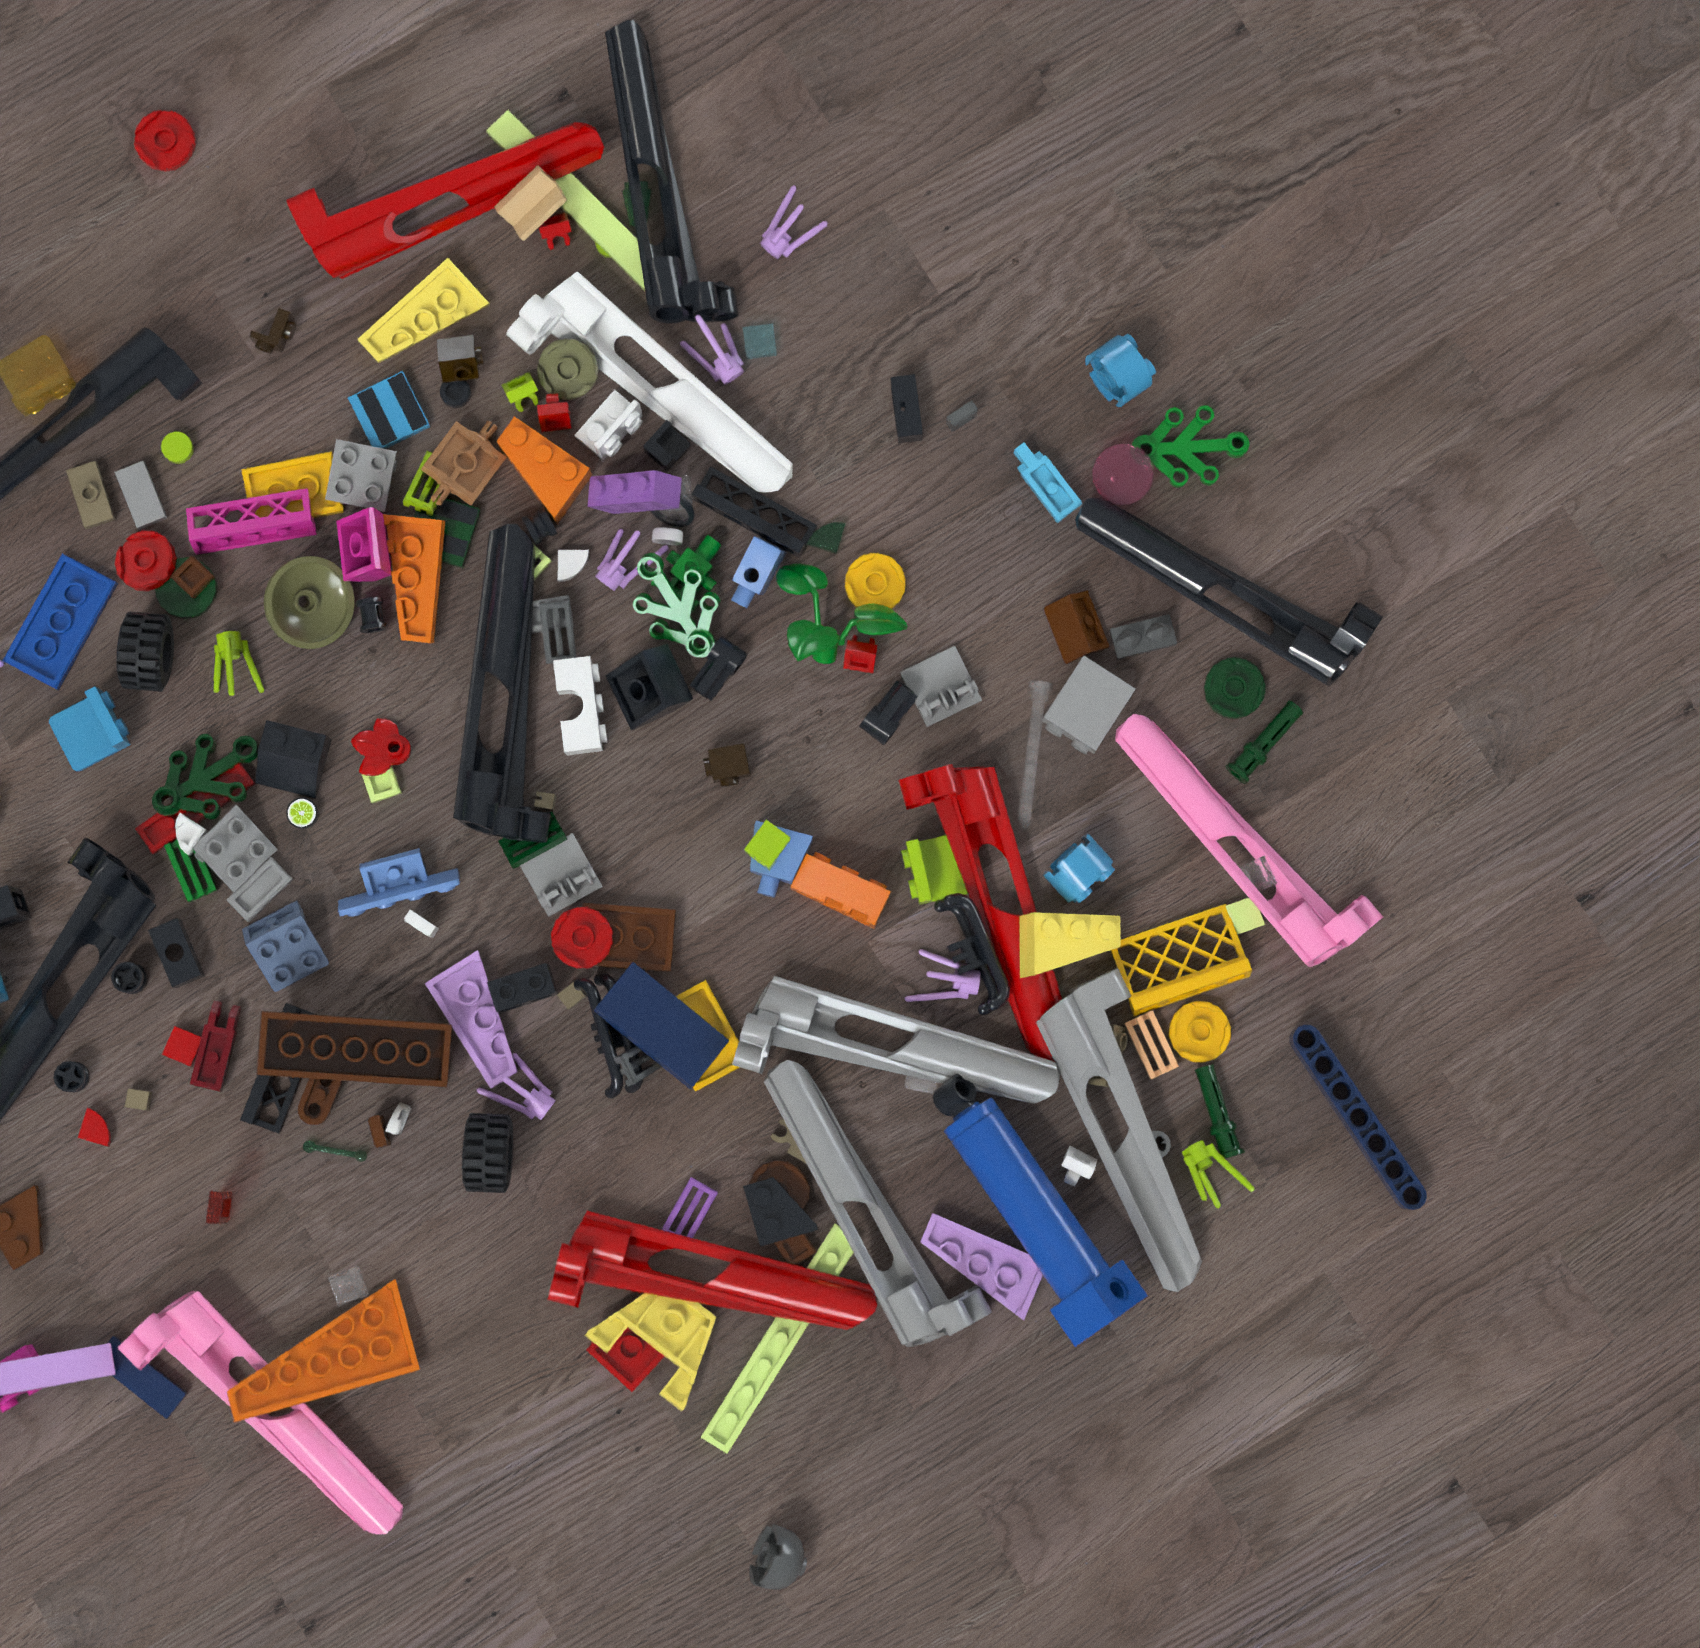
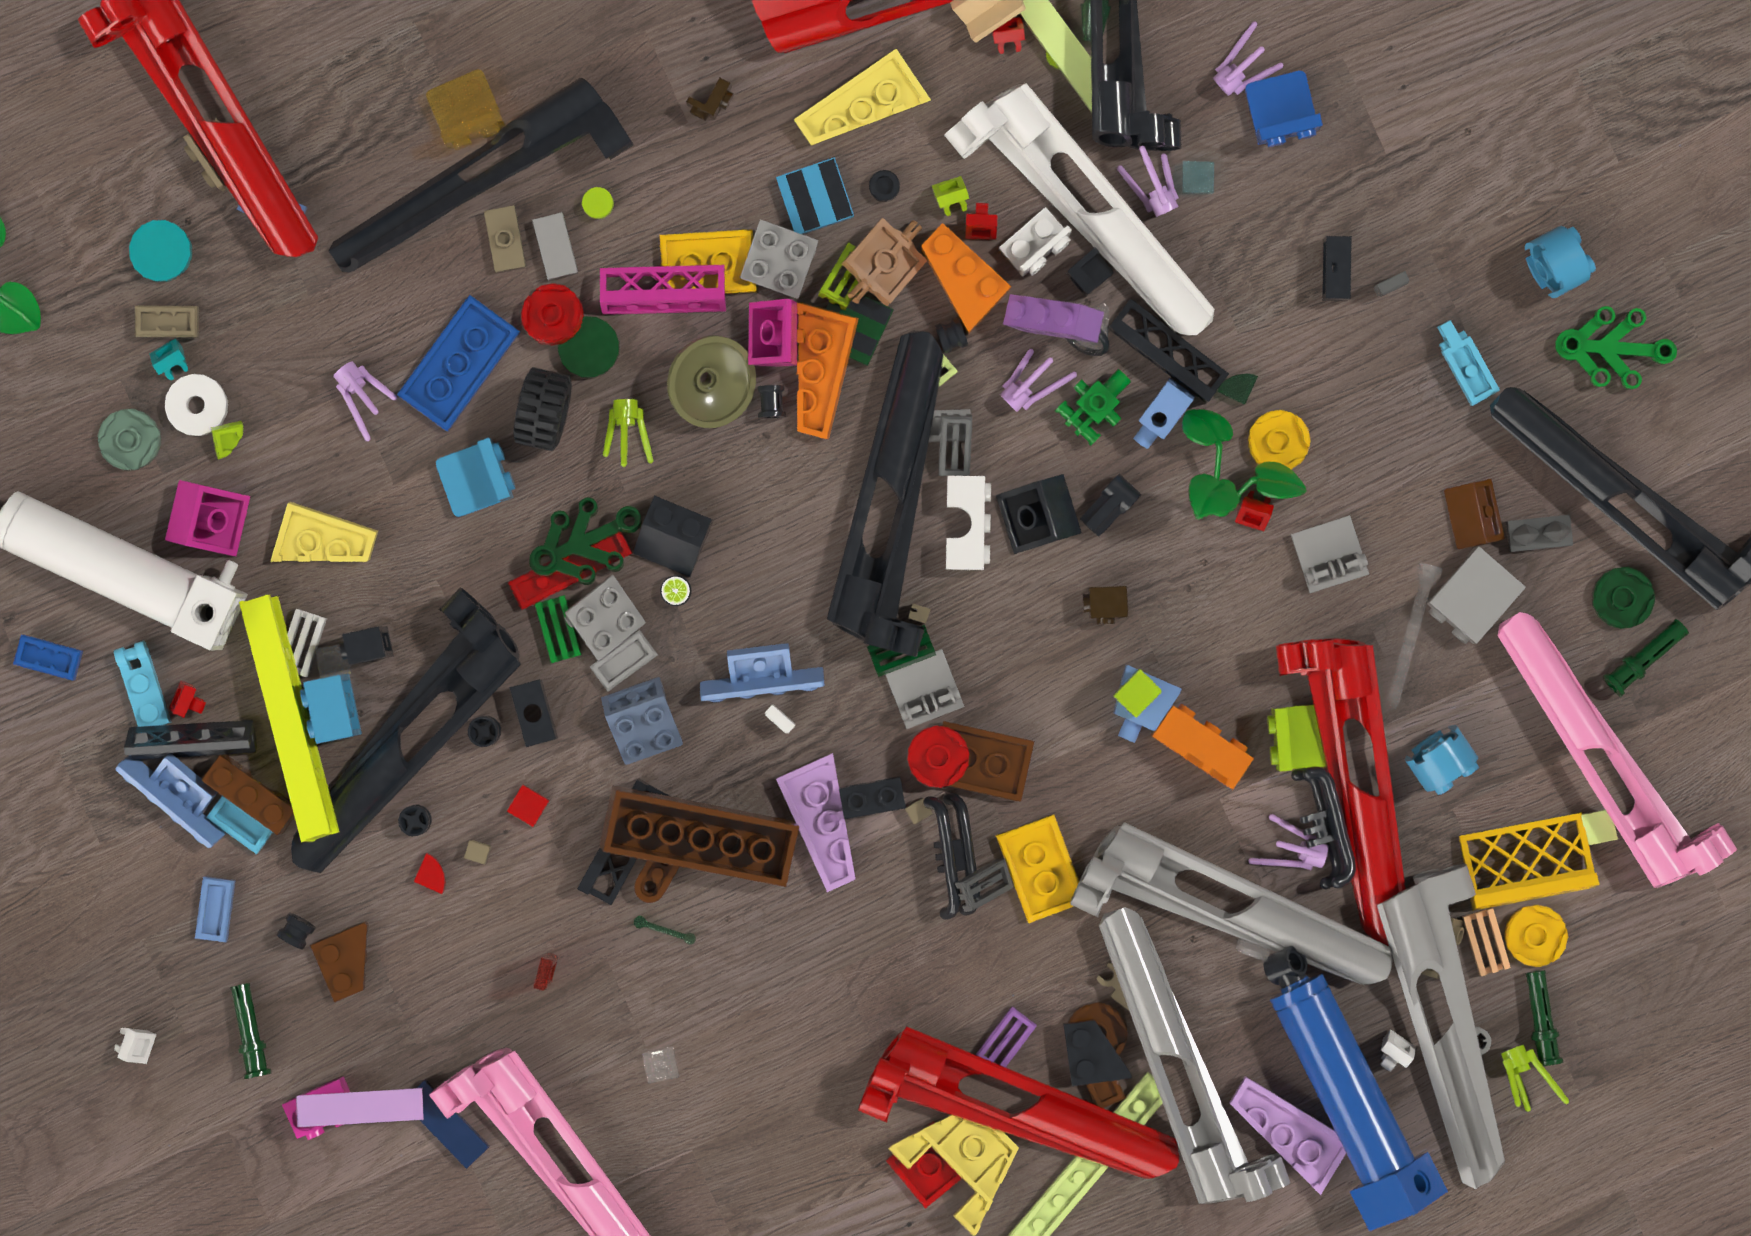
camera: 10 degrees right, 5 degrees up
reddish brown tile [170,555,216,599] -> none
white tile [175,813,207,856] -> none
dark red hinge [190,1001,241,1092] -> none
orange wing [226,1279,420,1423] -> none
red plate [351,718,411,776] -> none
yellowish green tile [362,766,402,804] -> none
reddish brown tile [368,1115,391,1148] -> none
white tile [386,1102,411,1135] -> none
dark brown brick [437,335,484,383] -> none
black tyre [462,1113,513,1193] -> none
lavender plant [477,1053,556,1120] -> none
olive tile [537,338,599,400] -> none
white tile [558,550,589,582] -> none
dark blue tile [593,962,729,1089] -> none
plant [633,553,720,658] -> none
white tile [652,527,683,545] -> none
black piece [859,680,918,745] -> none
light yellow wedge [1019,912,1121,978] -> none
clear pink tile [1093,444,1154,505] -> none
clear tile [1239,856,1278,892] -> none
dark blue beam [1289,1025,1427,1210] -> none
none -> blue bracket [1245,71,1323,147]

